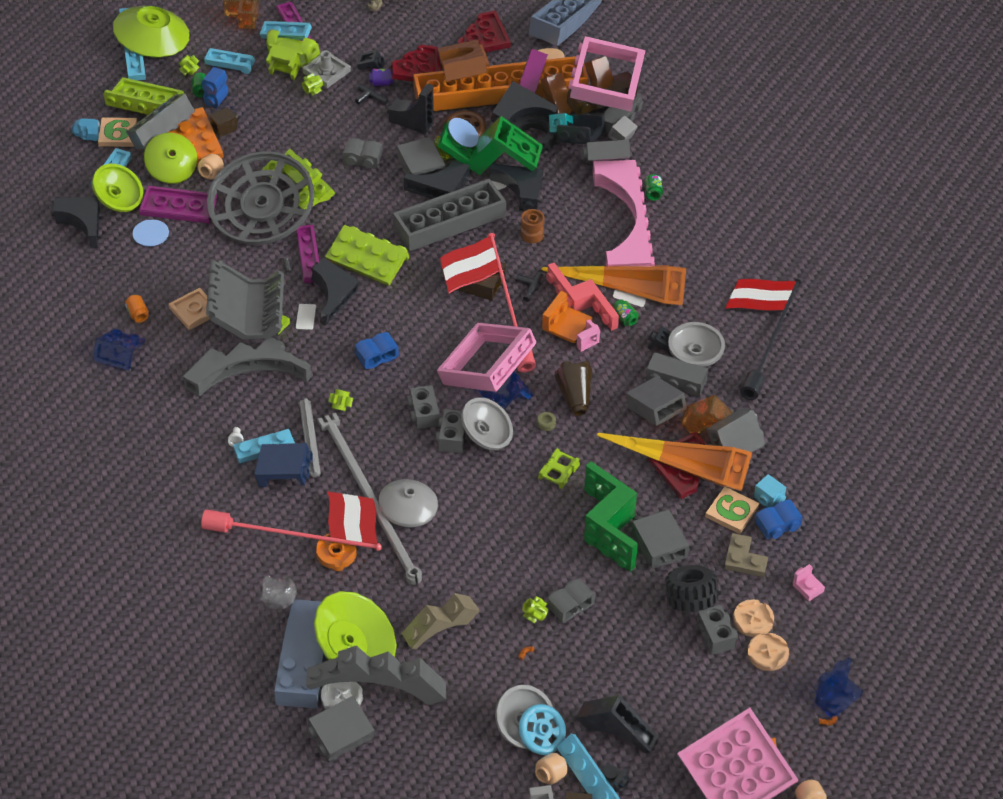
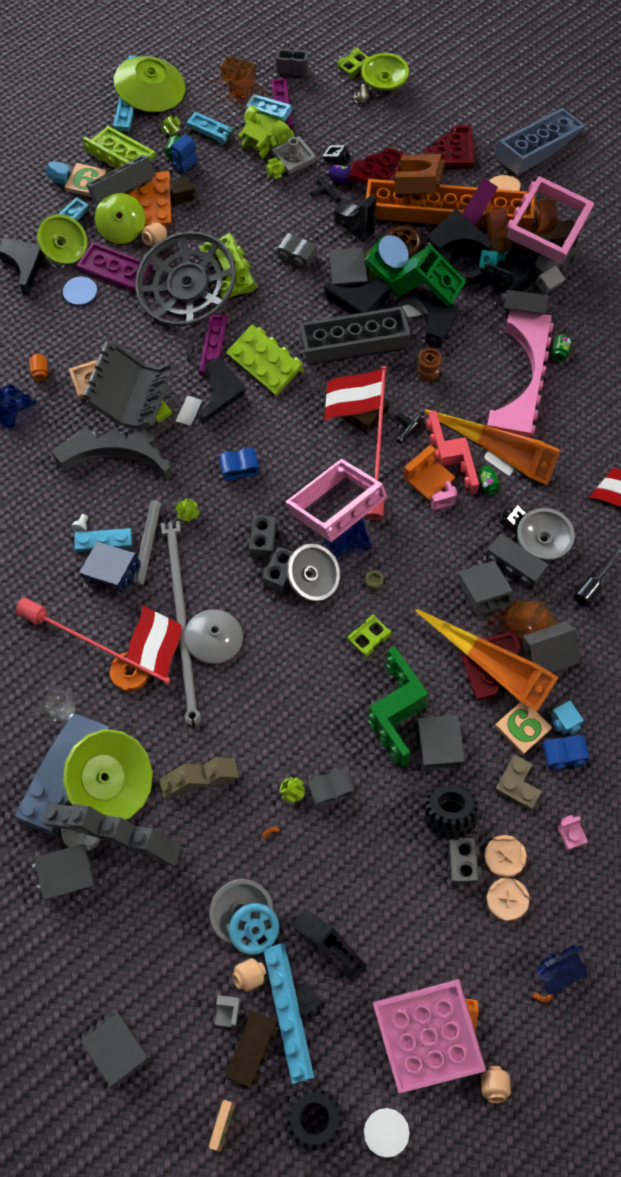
camera: 20 degrees right, 15 degrees up
dark brown cone [554,361,592,416] -> none

